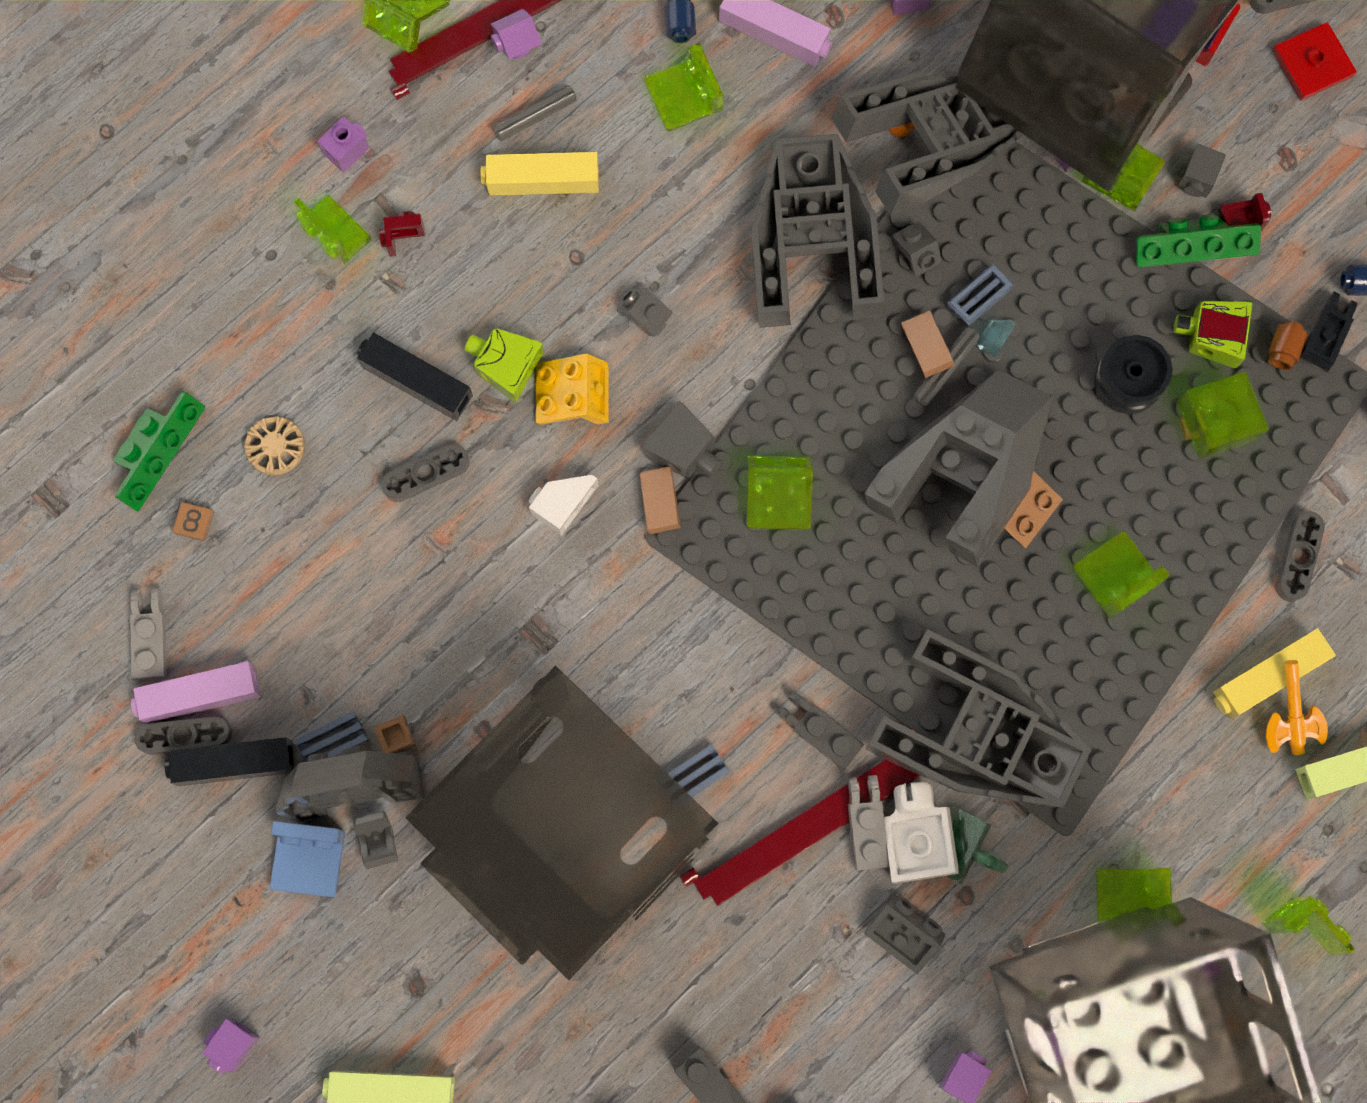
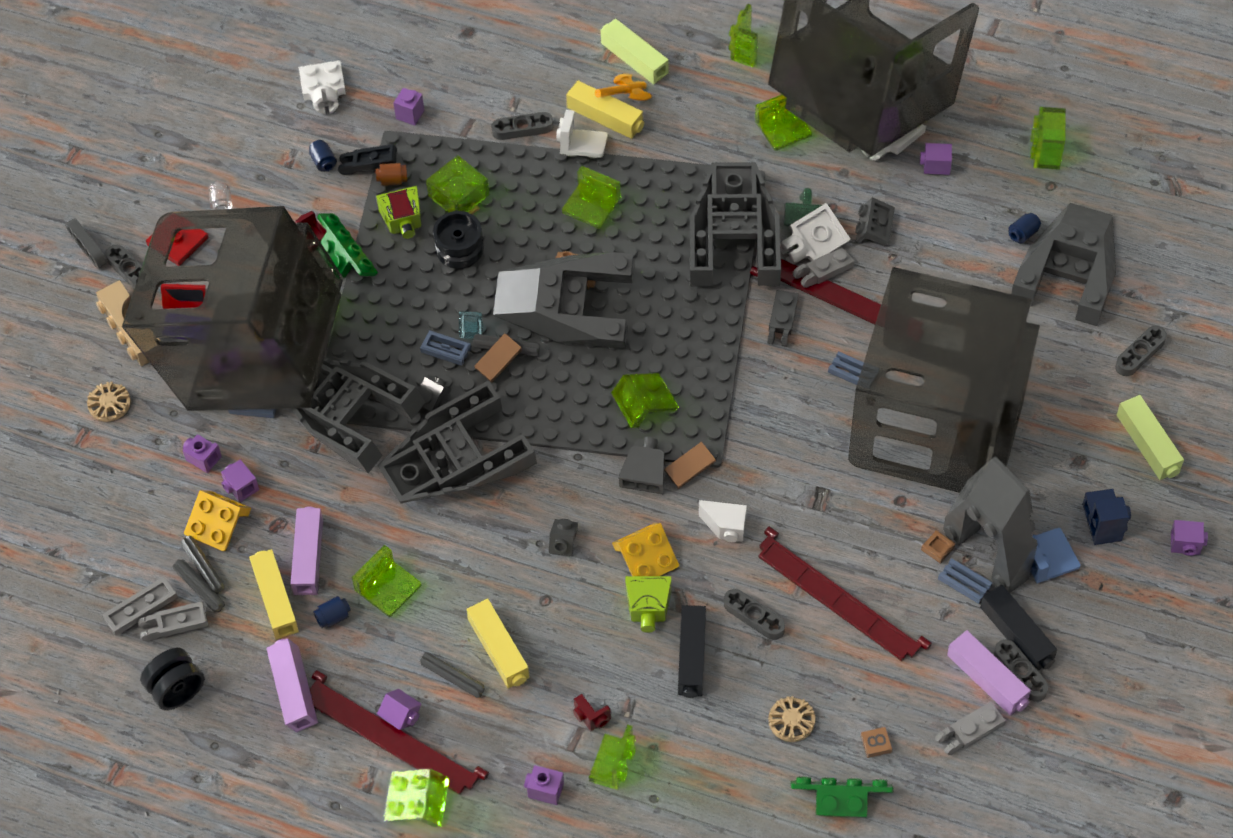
camera: 115 degrees left, 20 degrees down
none -> white bracket [556,110,608,158]
none -> dark red piece [758,526,932,661]
none -> dark blue brick [1082,489,1131,545]

